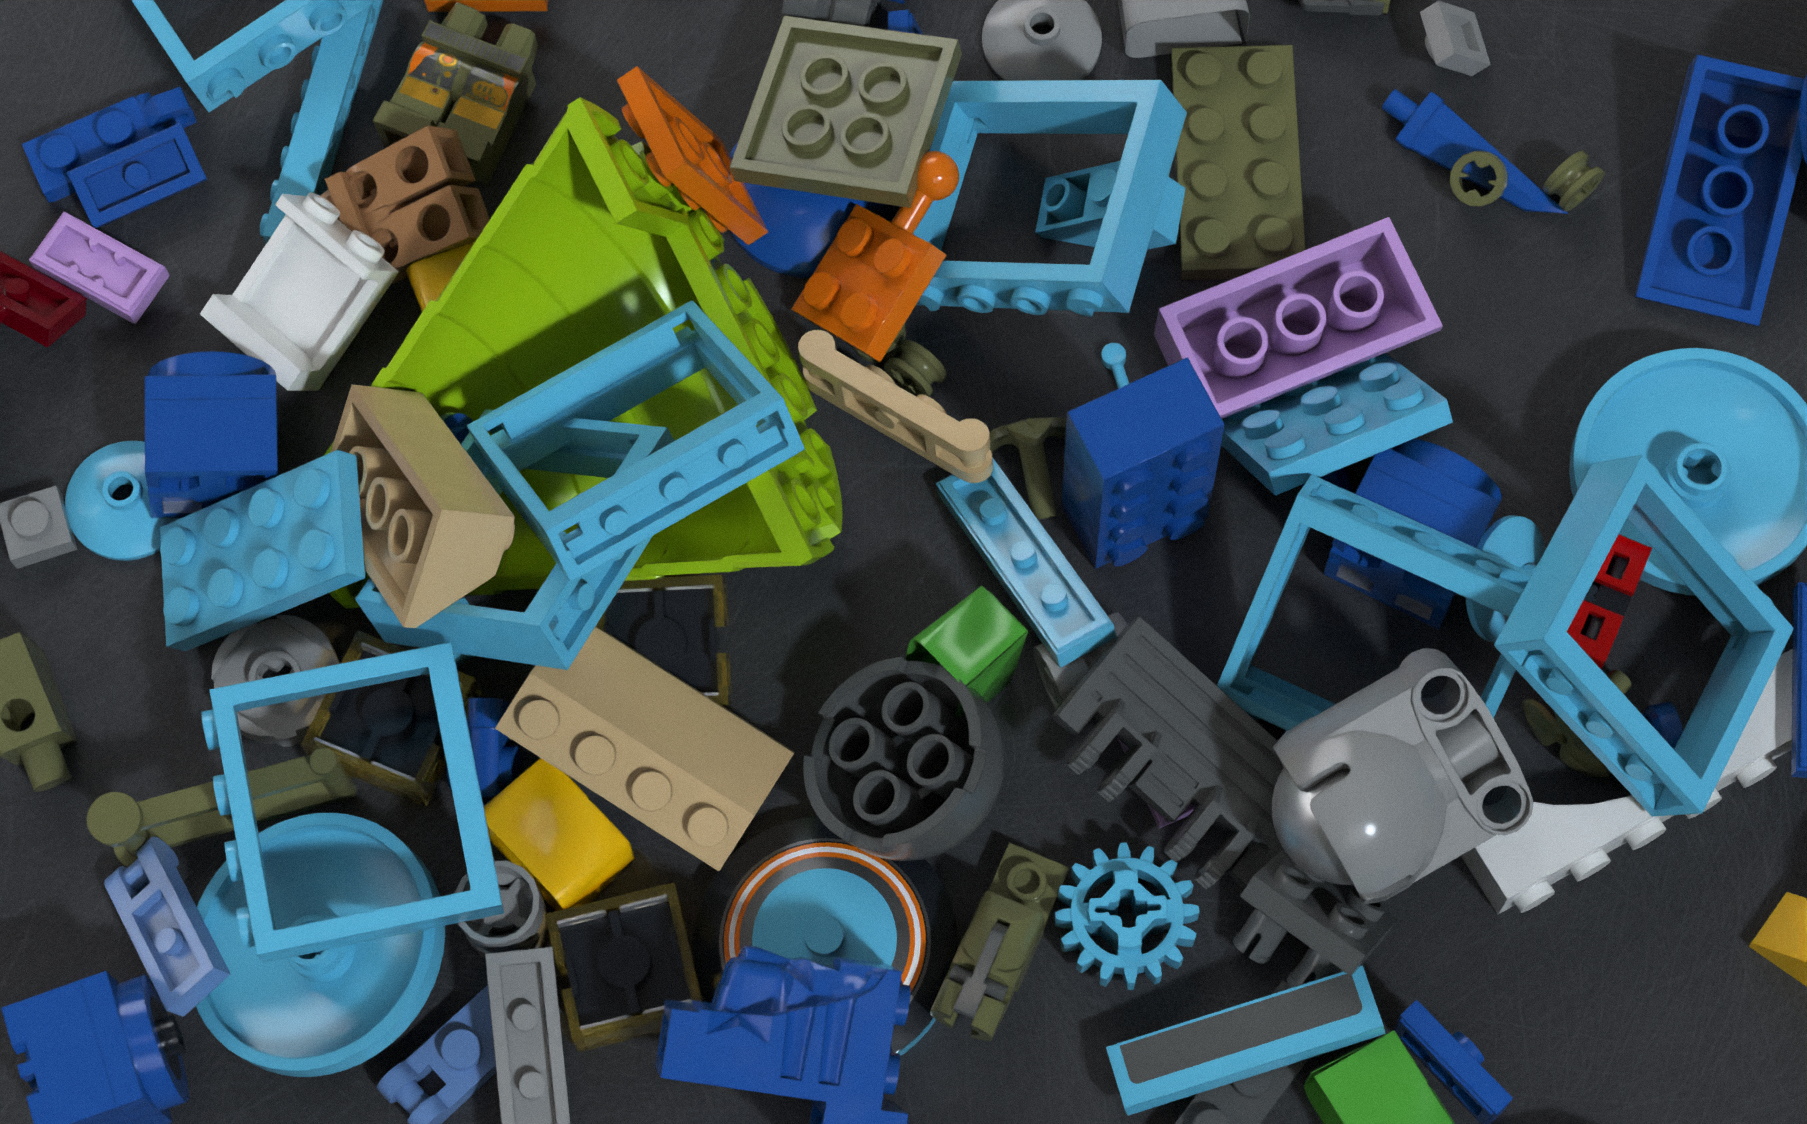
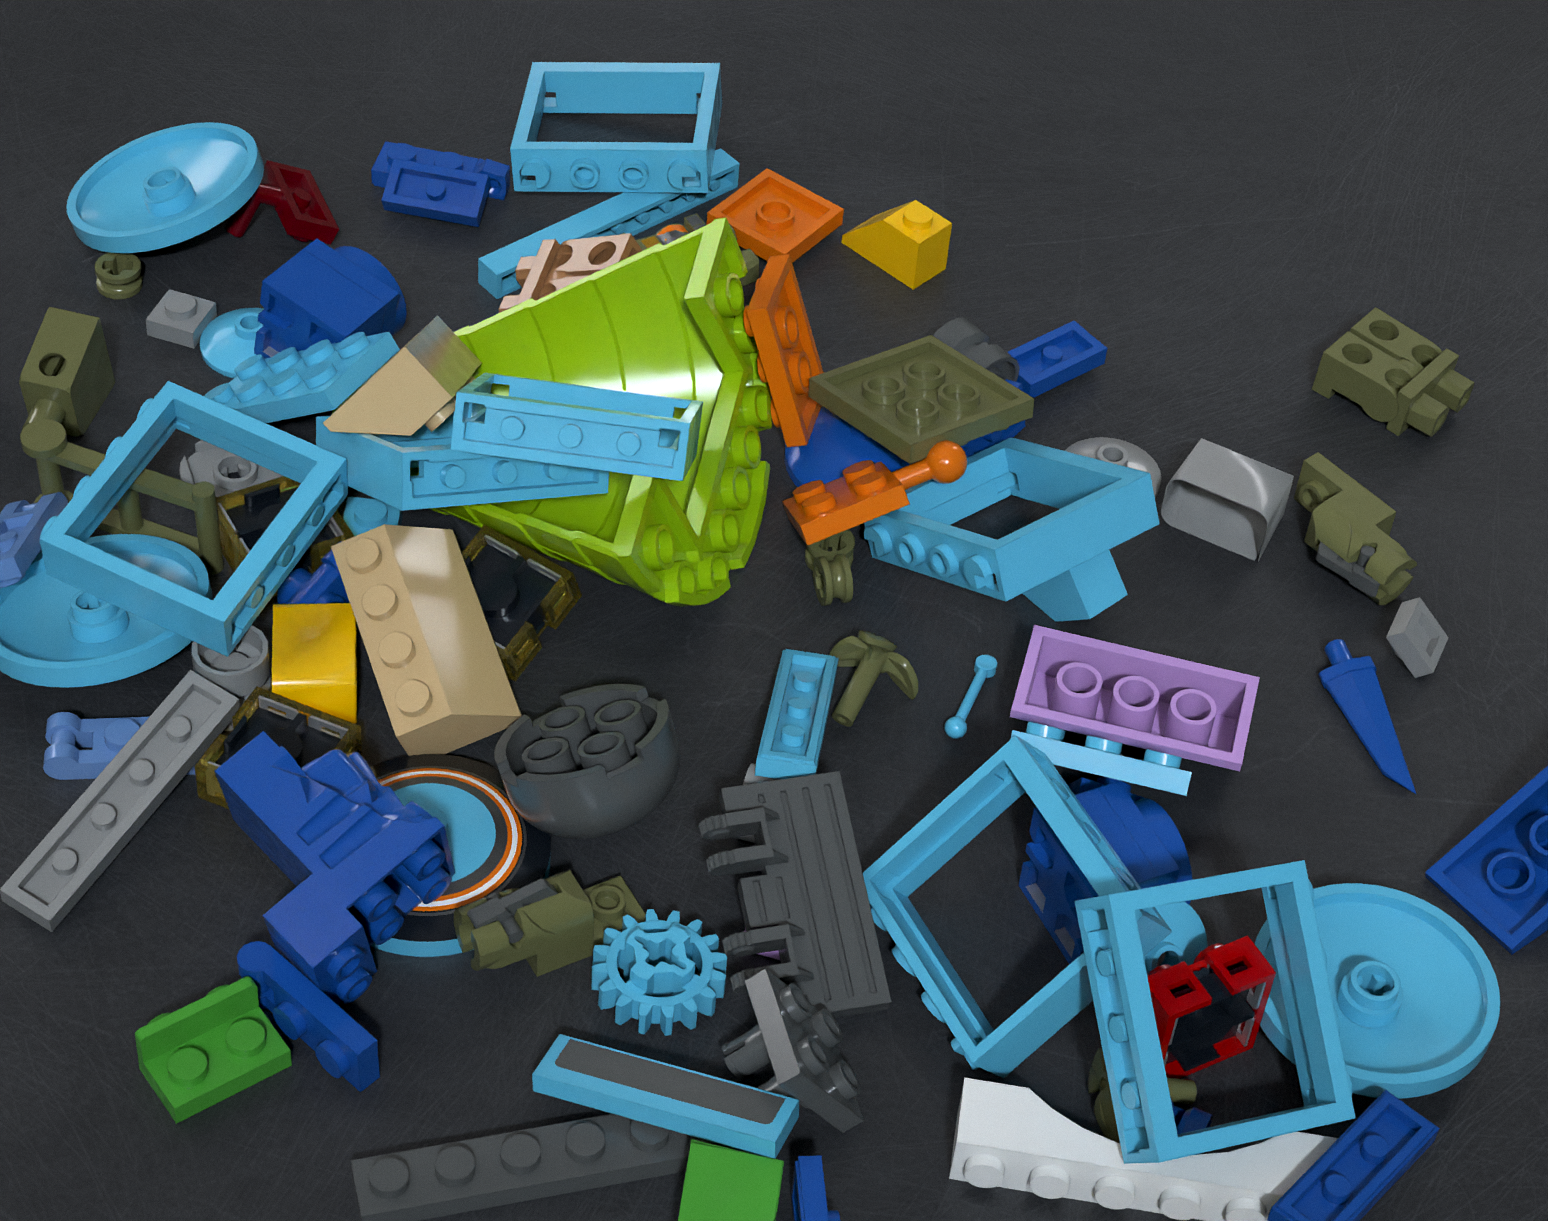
camera: 30 degrees right, 25 degrees down
lavender plate [29,212,170,324] -> none
white panel [200,192,399,391] -> none
tan plate [798,330,993,483] -> none
bright green piece [905,586,1028,717] -> none
blue brick [1061,357,1225,569] -> none
olive plate [1170,45,1305,280] -> none
light grey piece [1272,648,1533,905] -> none
olive bush [1450,151,1508,206] -> none
olive bush [1543,150,1605,212] -> none

